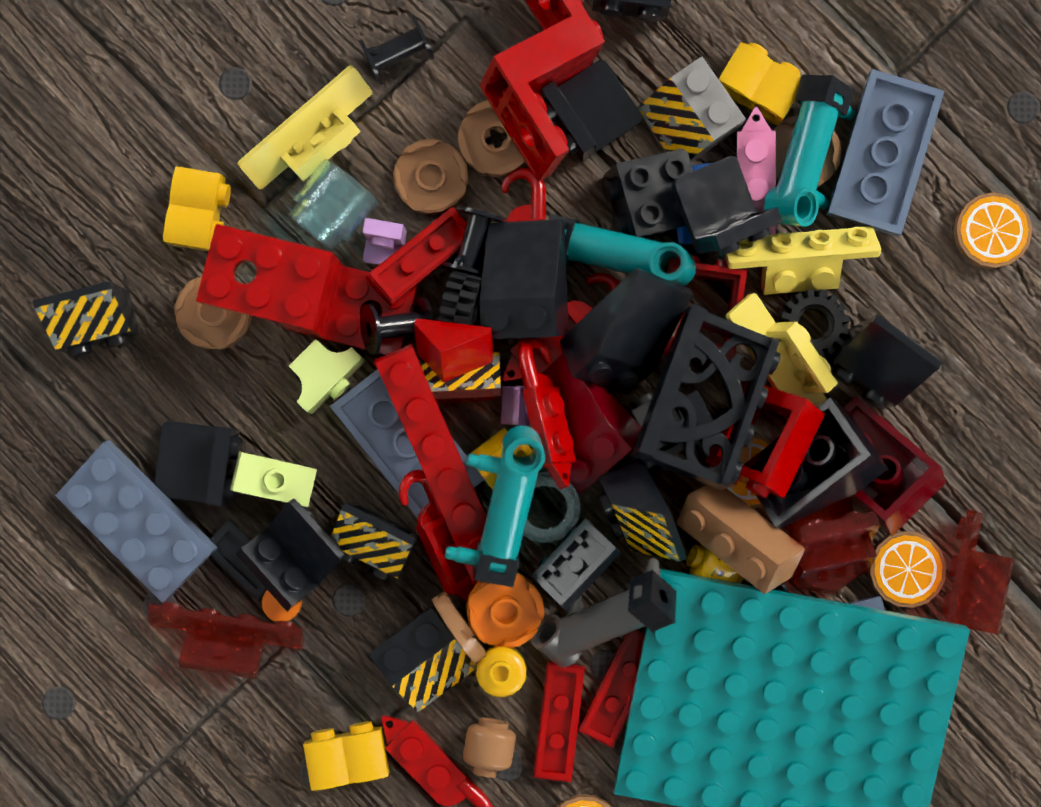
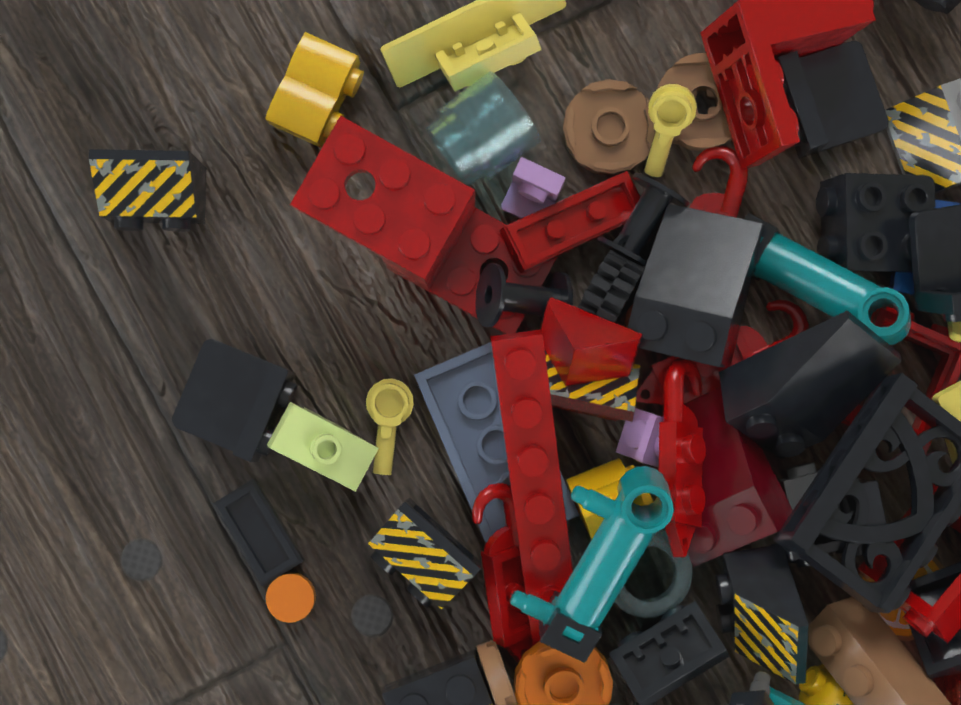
camera: 15 degrees right, 0 degrees up
sand blue plate [55,440,218,603] -> none
clear red bracket [147,602,304,679] -> none
medium nougat tile [174,277,252,350] -> none
black bracket [236,498,345,612] -> none
yellowish green brick [289,339,366,414] -> none
none -> light yellow plate [366,378,414,475]
none -> light yellow plate [644,84,697,177]

